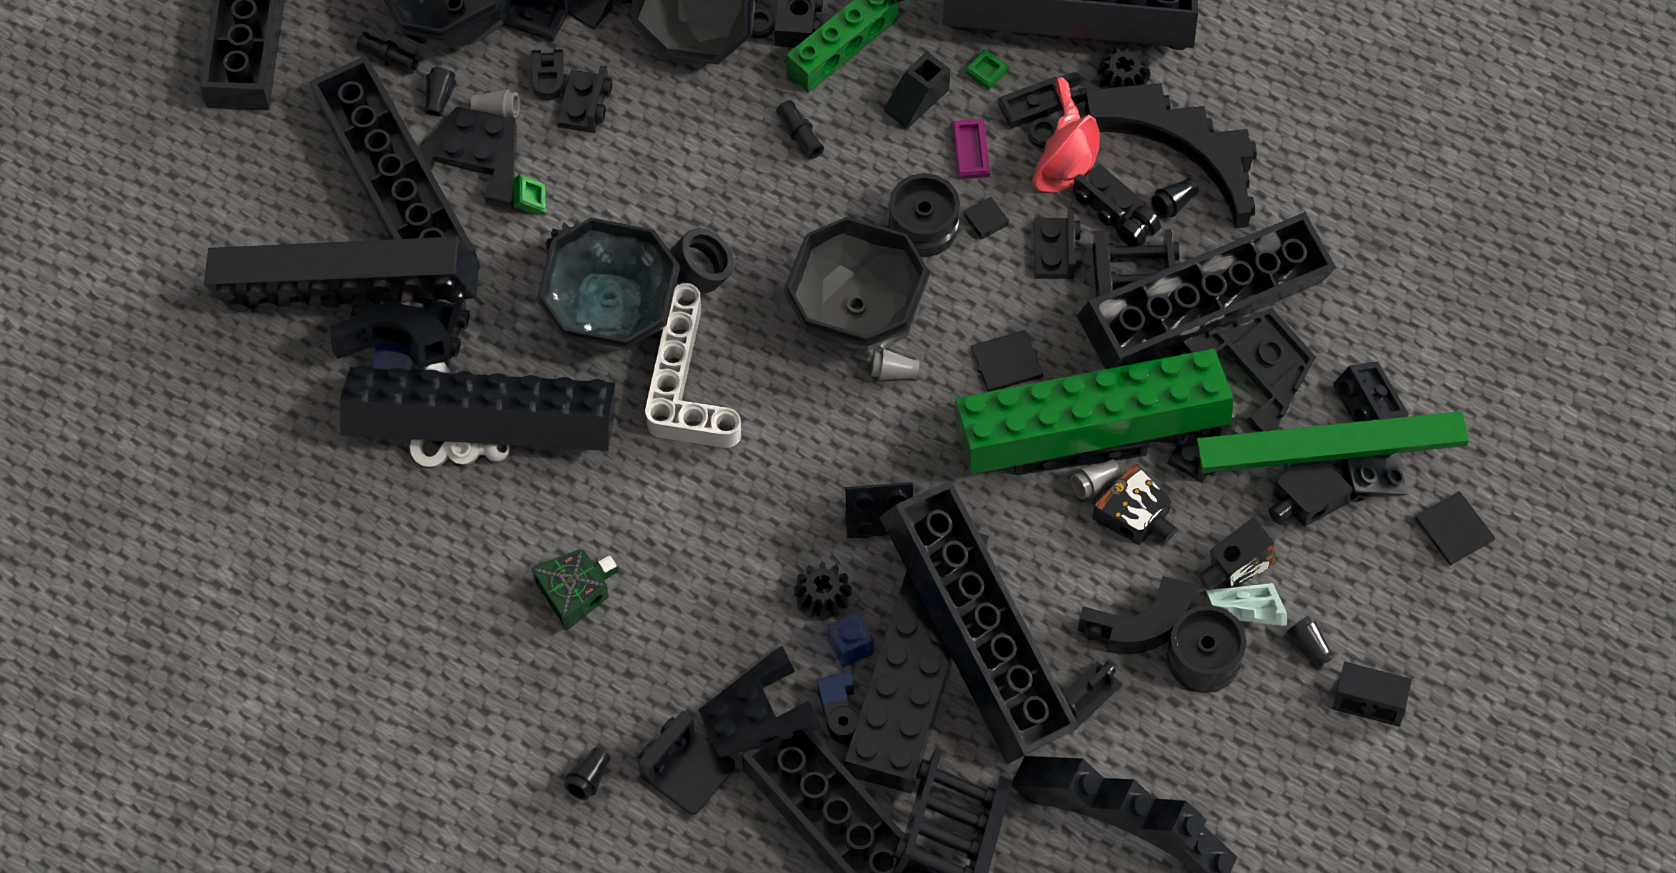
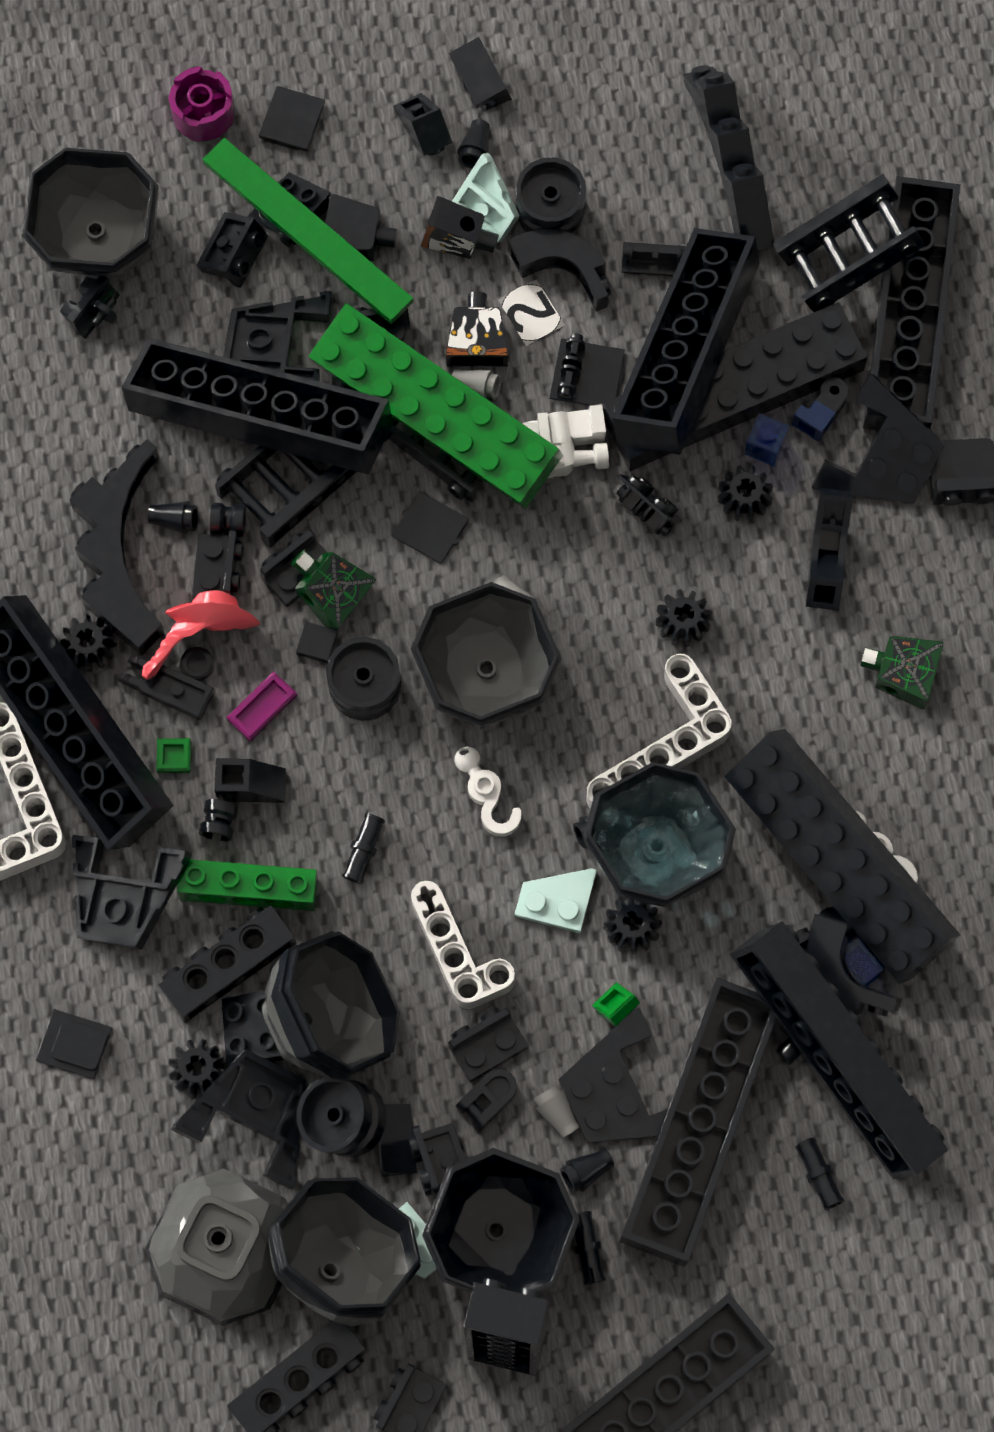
camera: 130 degrees left, 10 degrees up
black tyre [671,228,734,293] -> none
none -> dark grey rock [22,148,159,276]
none -> black hips [60,276,120,339]
none -> magenta brick [168,66,235,142]
none -> black wheel [199,799,238,842]
none -> torso [291,550,376,629]
none -> black slope [393,93,453,156]
none -> white beam [411,881,515,1009]
none -> white piece [454,746,521,837]
none -> white sticker [498,279,565,346]
none -> light aqua wing [514,868,597,933]
none -> white hips [522,404,609,478]
none -> black hinge [549,333,625,406]
none -> black gear [655,589,712,647]
none -> black pin [795,1137,845,1210]
none -> black arch [806,488,853,611]

